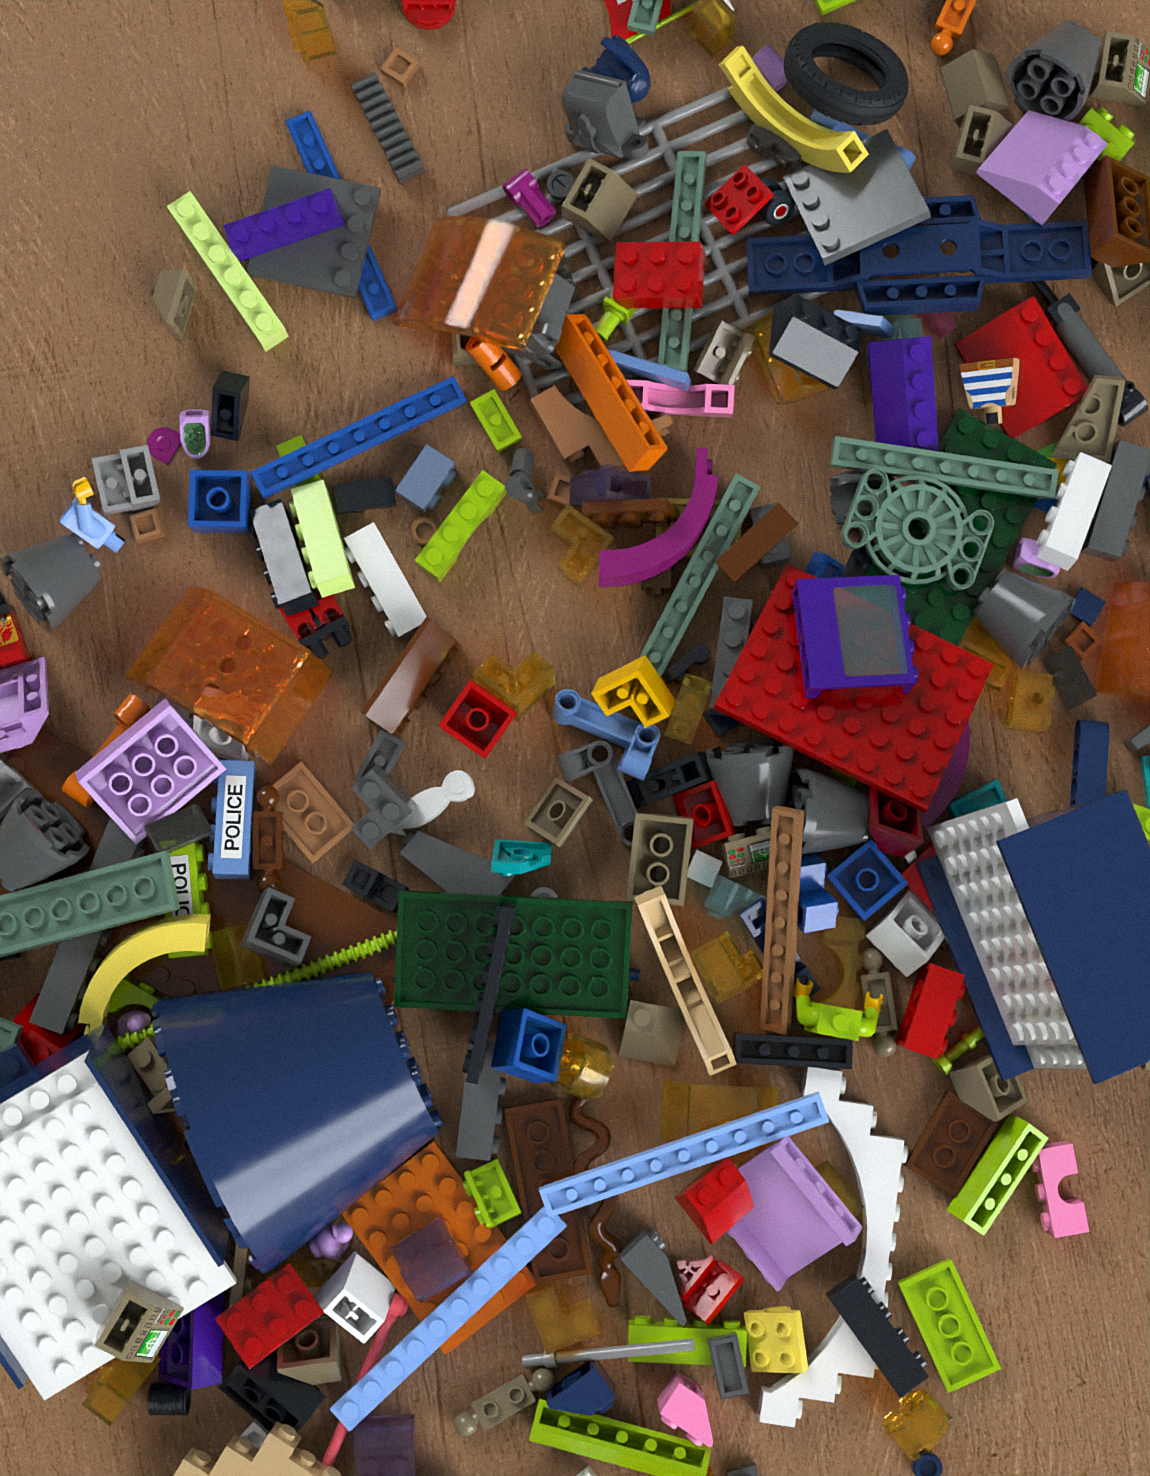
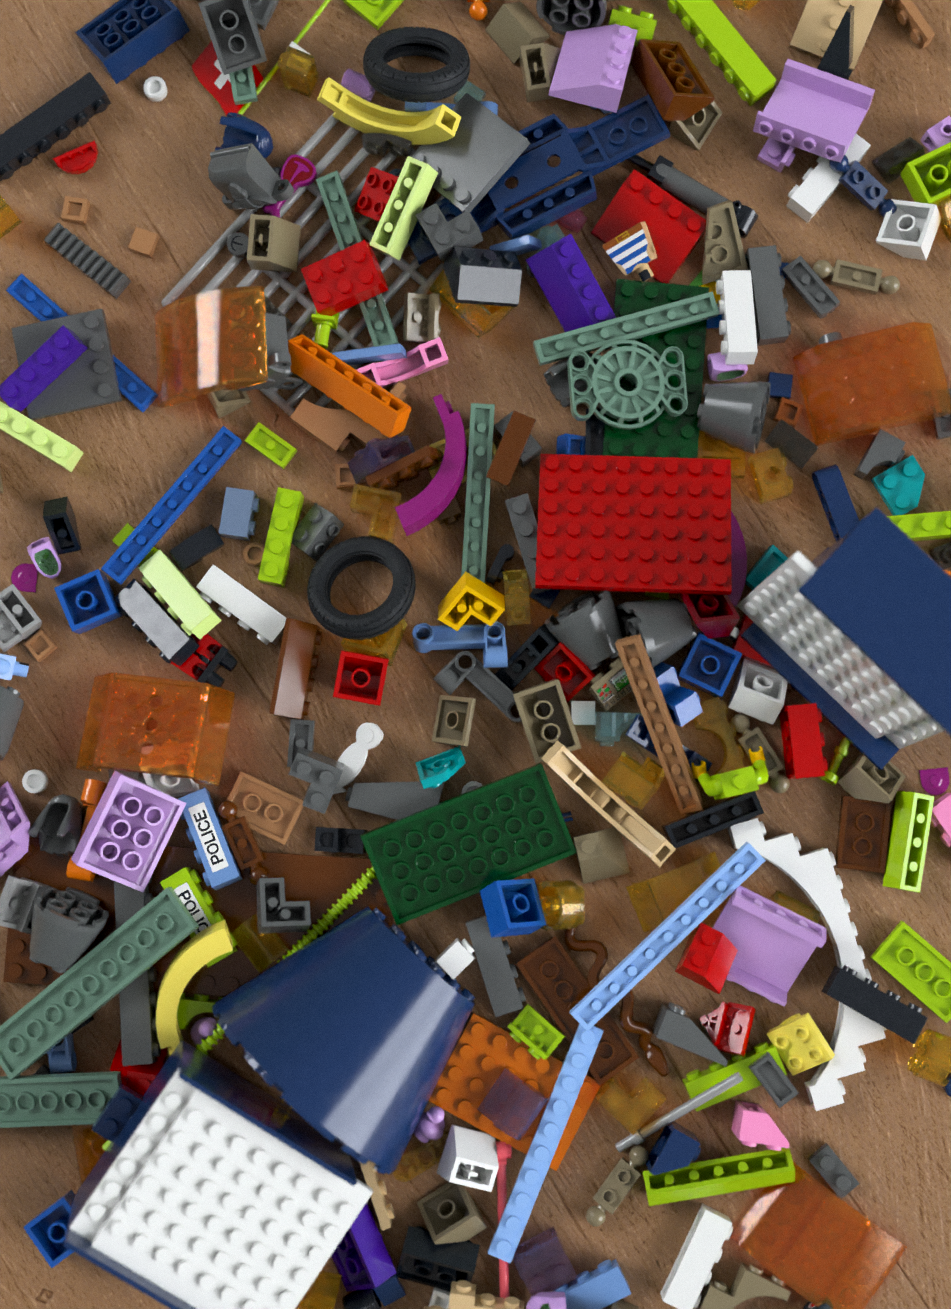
camera: 20 degrees left, 0 degrees up
dark tan slope [94,1279,184,1363] -> none
dark tan bracket [127,1037,176,1114] -> none
clear smoke slope [145,804,213,853] -> none
red brick [215,1263,324,1370] -> none
black plate [462,900,517,1085] -> none
orange pin [465,330,522,391] -> none
magenta piece [502,168,556,228] -> none
dark grey bar [505,448,546,514] -> none
panel [792,575,918,699] -> none
none -> white tile [22,769,48,793]
none -> dark grey hair [29,794,84,857]
none -> medium nougat tile [128,227,159,258]
none -> piece [263,154,317,218]
none -> dark grey bracket [291,503,344,561]
none -> black tyre [307,536,416,640]
none -> yellowish green brick [369,156,438,261]
none -> dark blue tile [373,1274,406,1307]
none -> dark grey brick [416,203,483,264]
none -> white brick [436,937,475,979]
none -> clear light blue tile [454,80,485,104]
none -> magenta piece [919,767,950,795]

